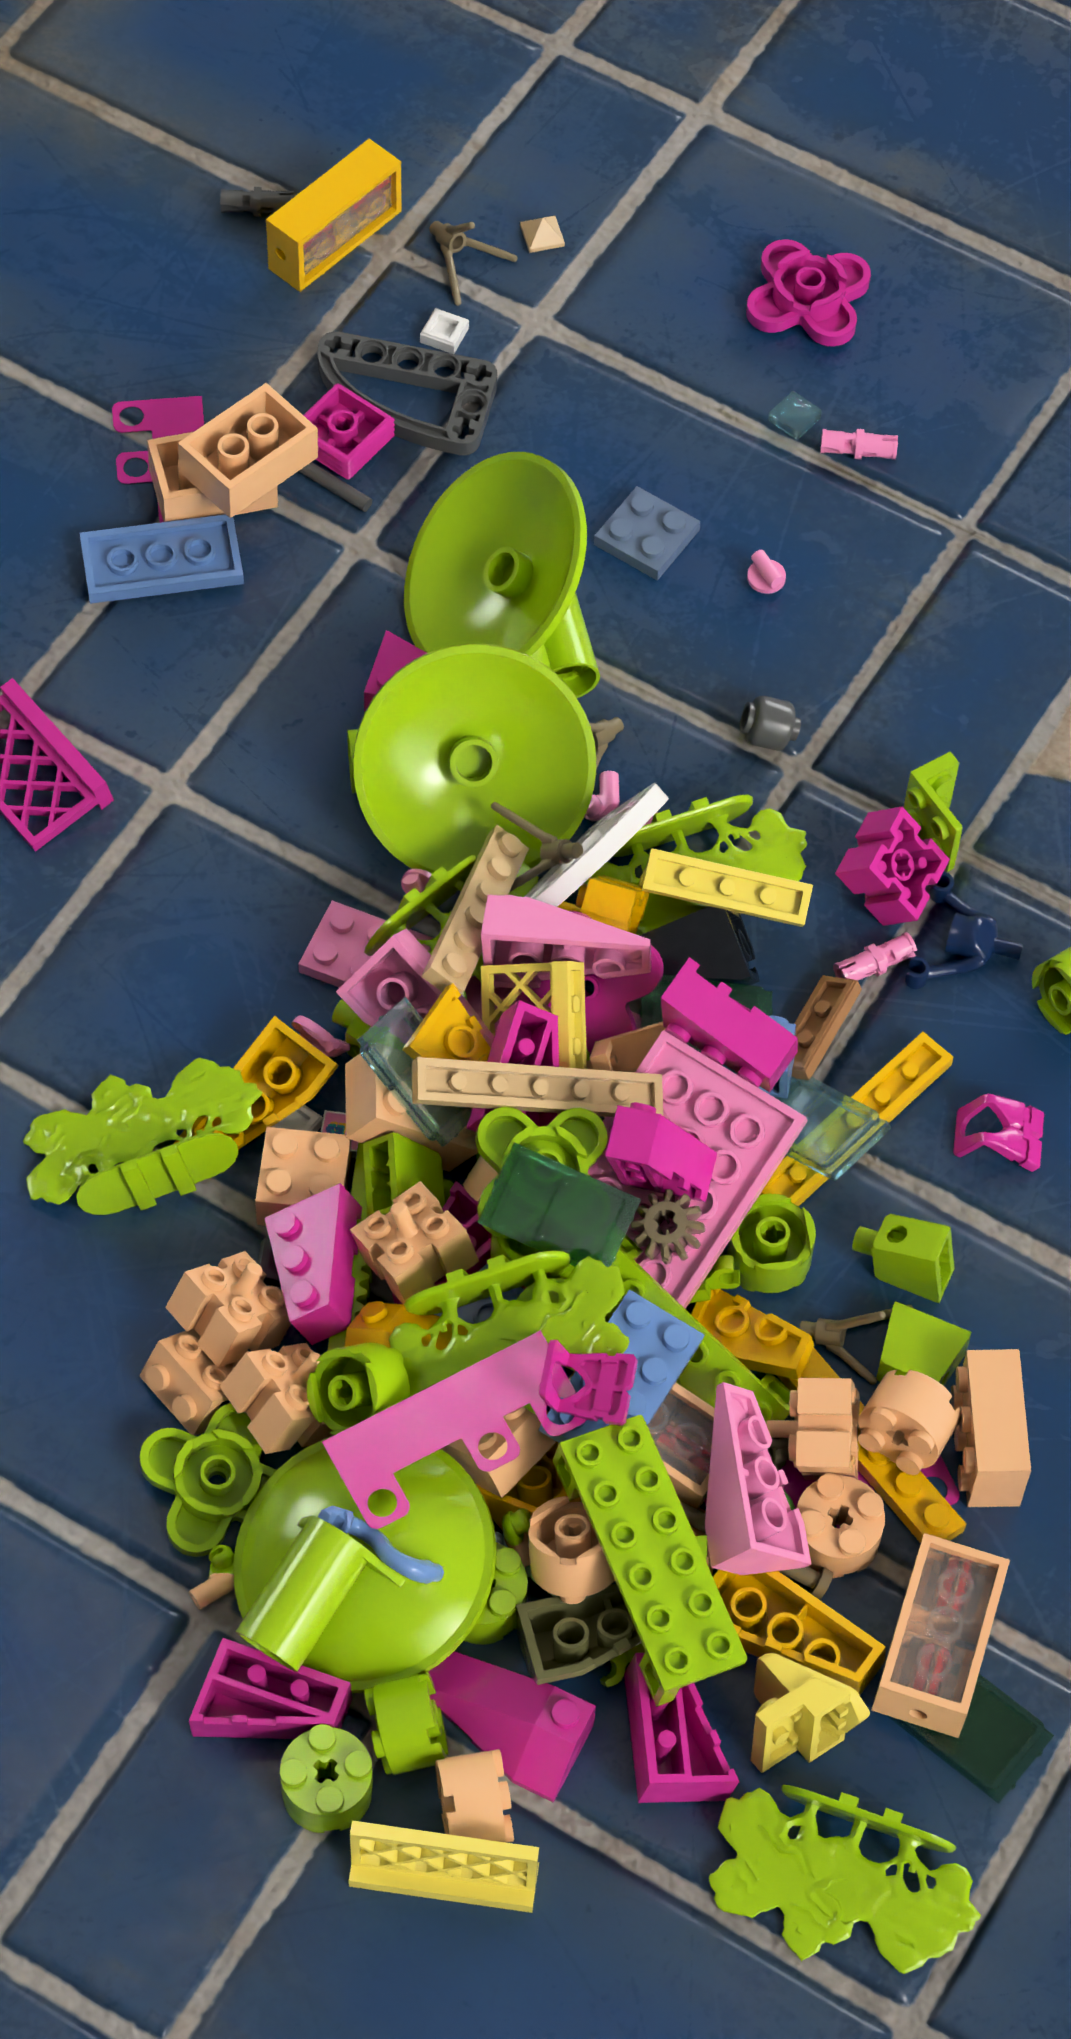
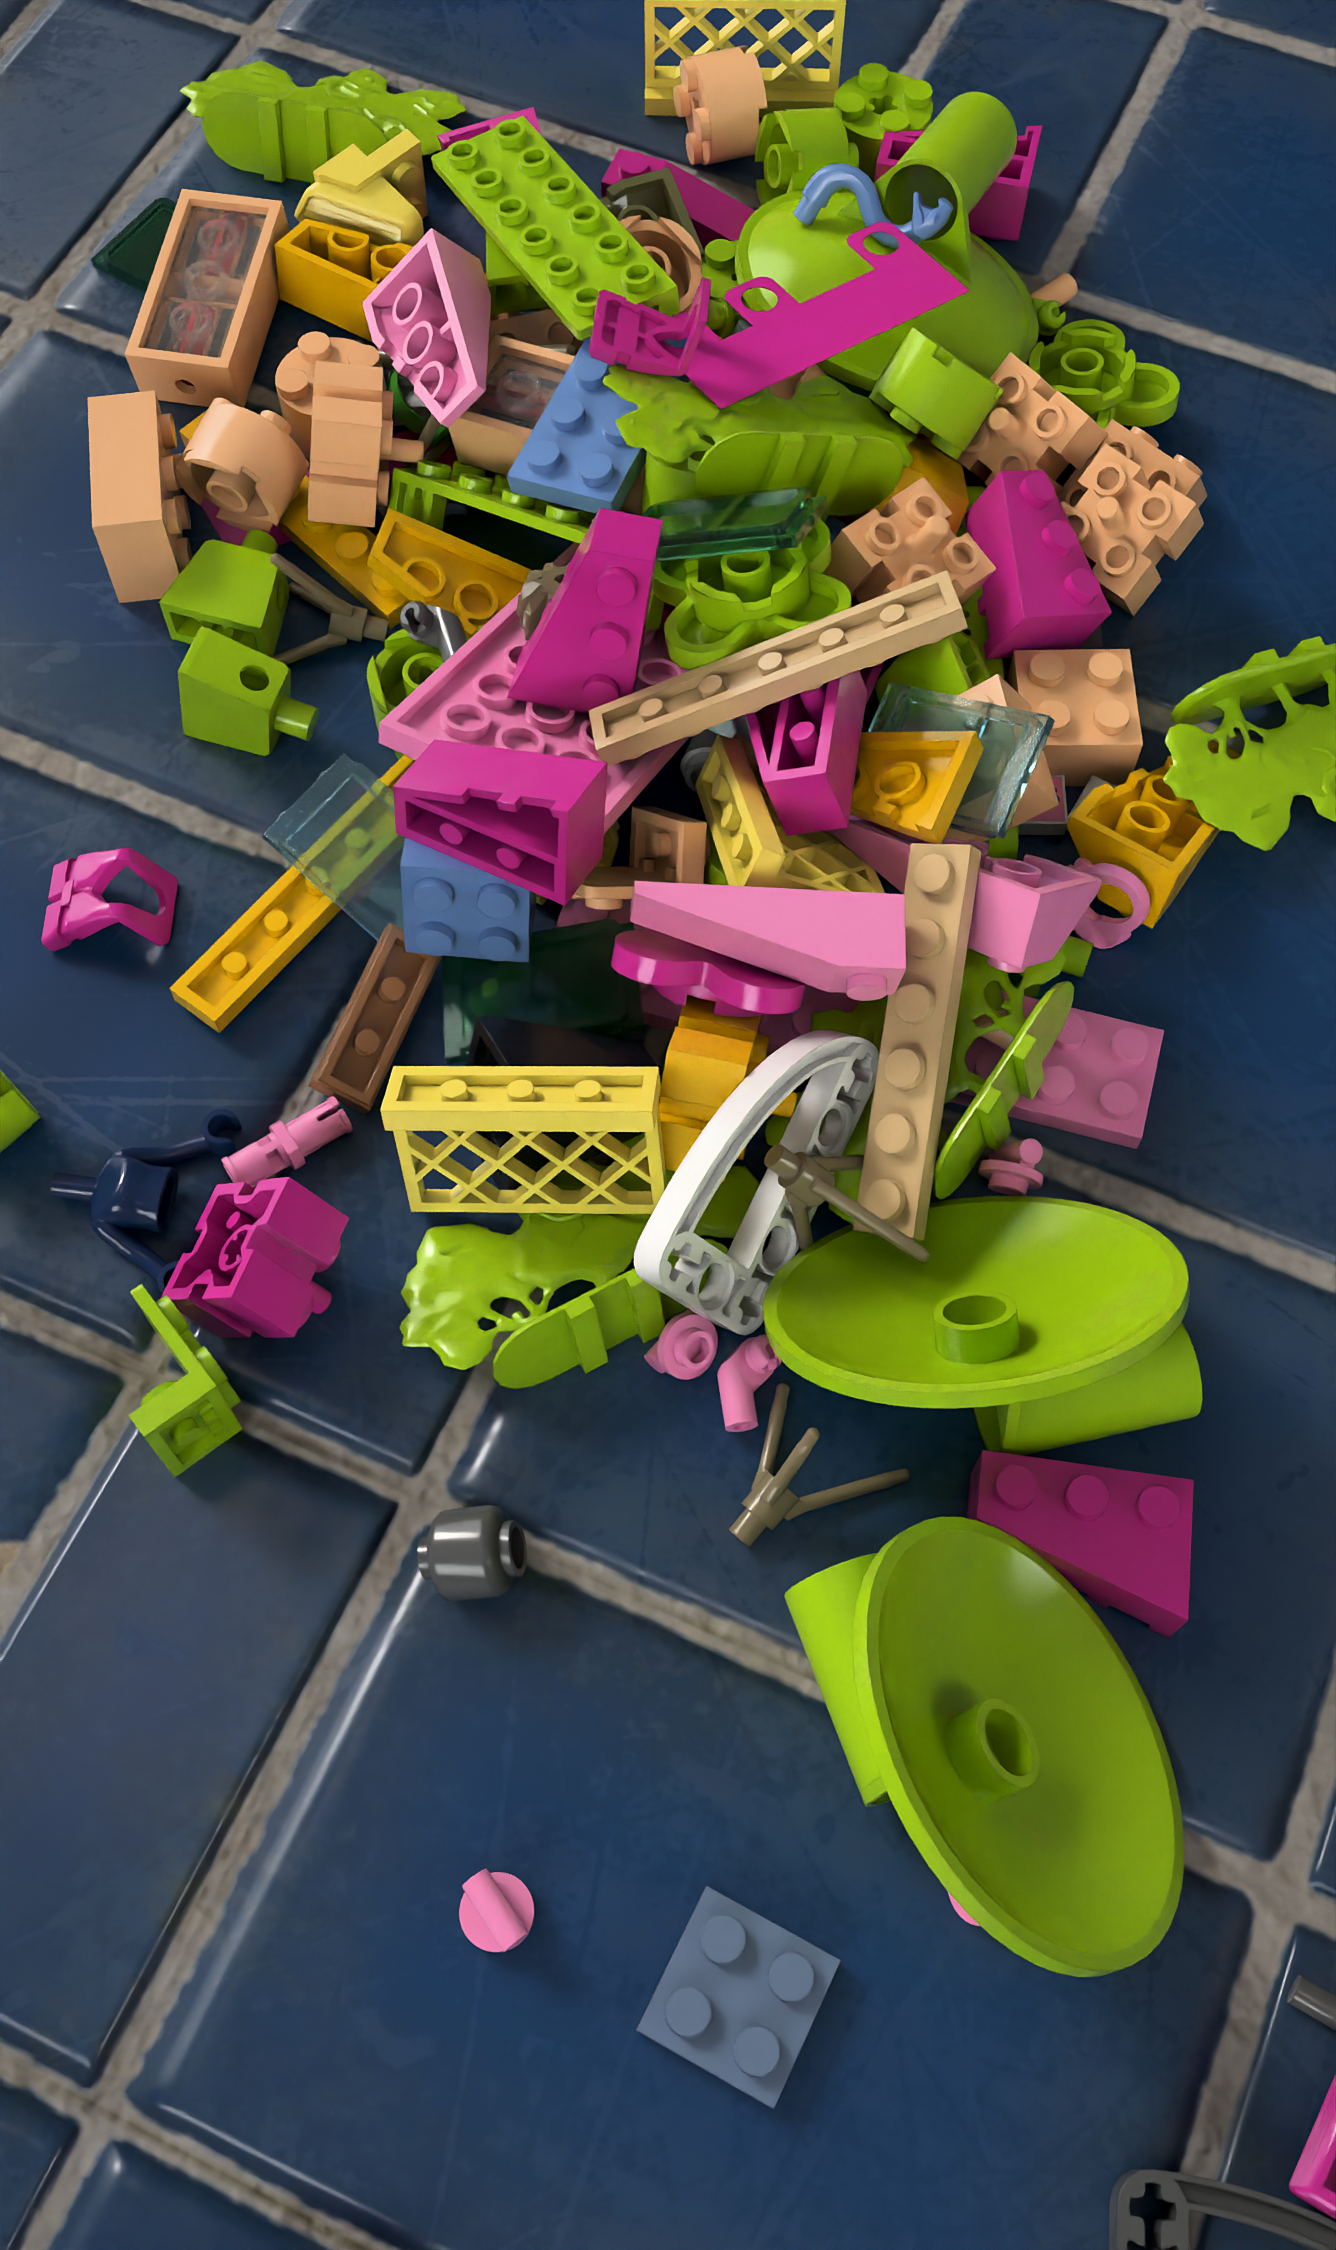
camera: 175 degrees right, 5 degrees up
none -> dark grey arm [400,601,467,663]

